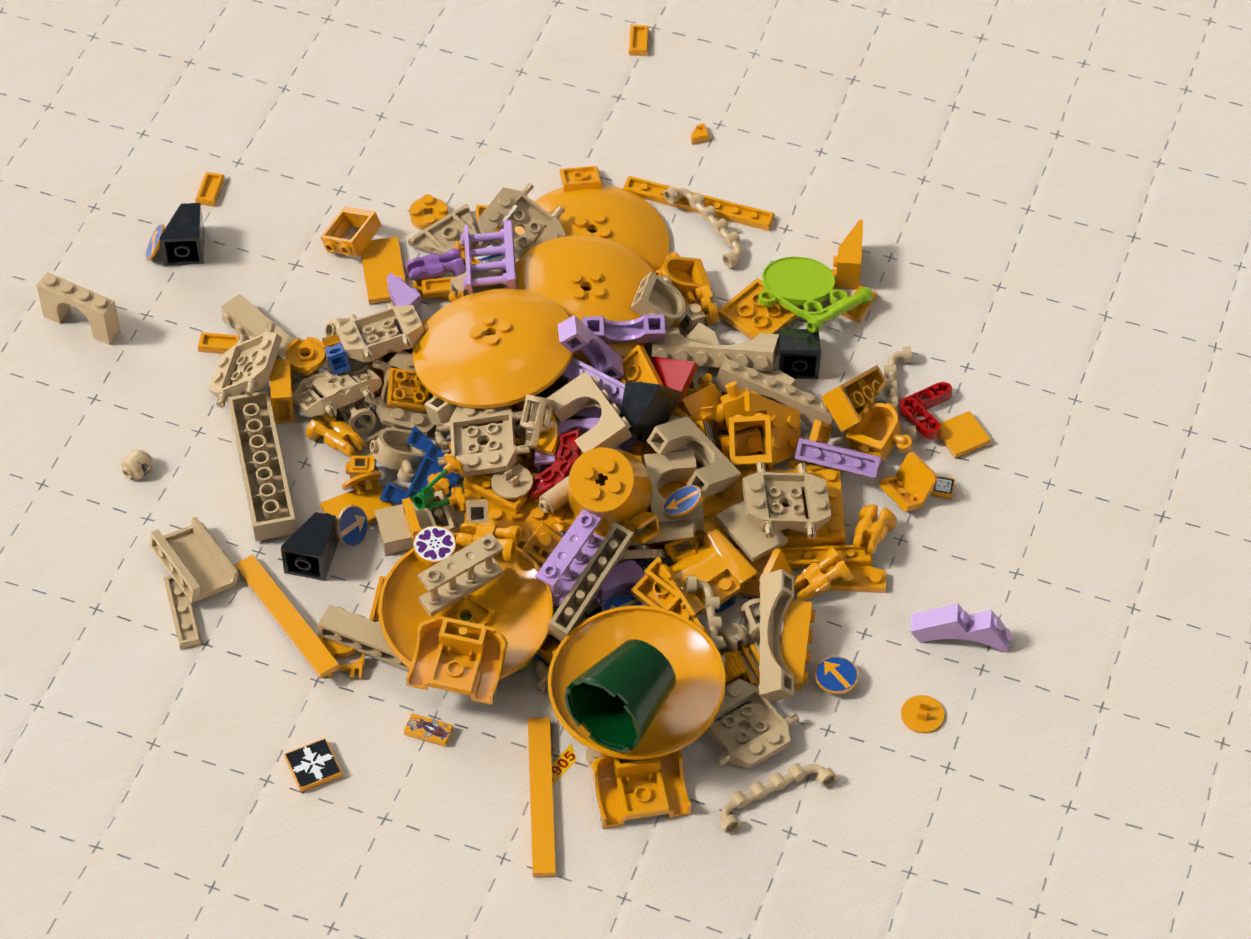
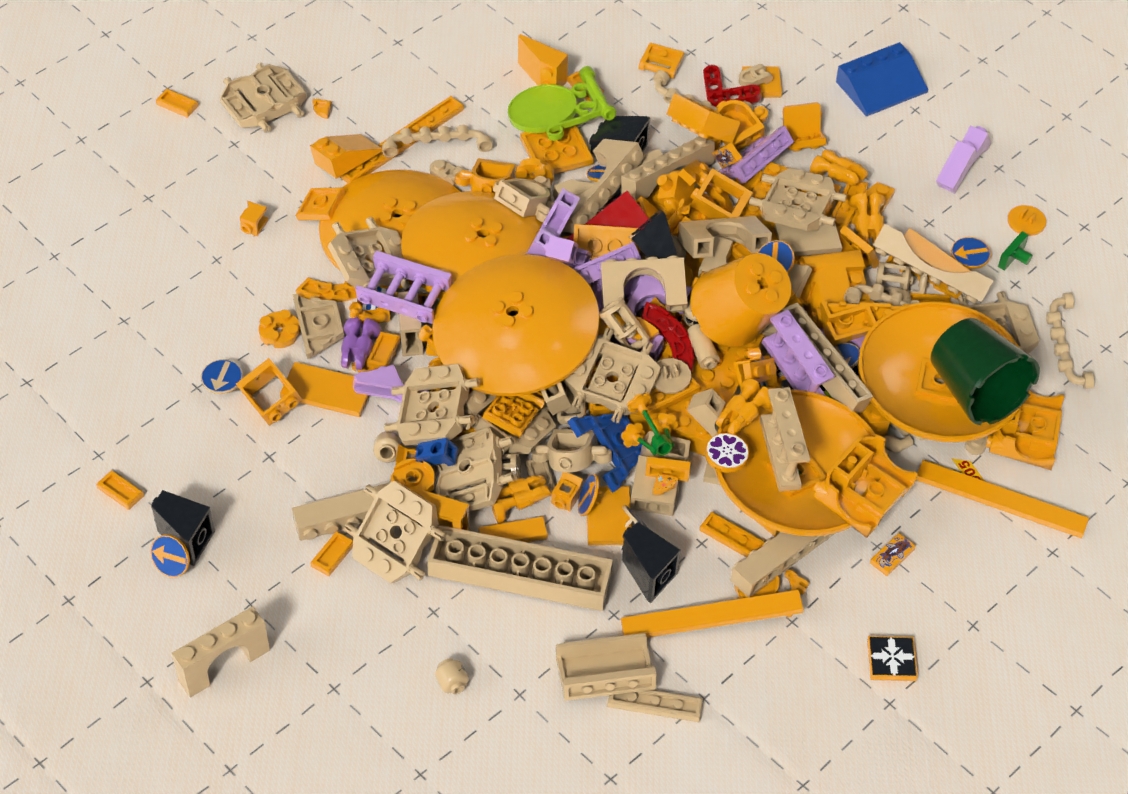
camera: 65 degrees left, 0 degrees up
none -> blue piece [201,359,243,394]
none -> tan piece [220,62,307,133]
none -> light orange window [240,201,268,236]
none -> light orange slope [310,134,382,179]
none -> tan plate [430,160,464,186]
none -> light orange tile [478,517,547,542]
none -> light orange plate [638,42,684,79]
none -> light orange tile [652,473,679,495]
none -> tan plate [739,64,773,86]
none -> blue slope [836,42,928,117]
none -> green tile [998,231,1033,271]

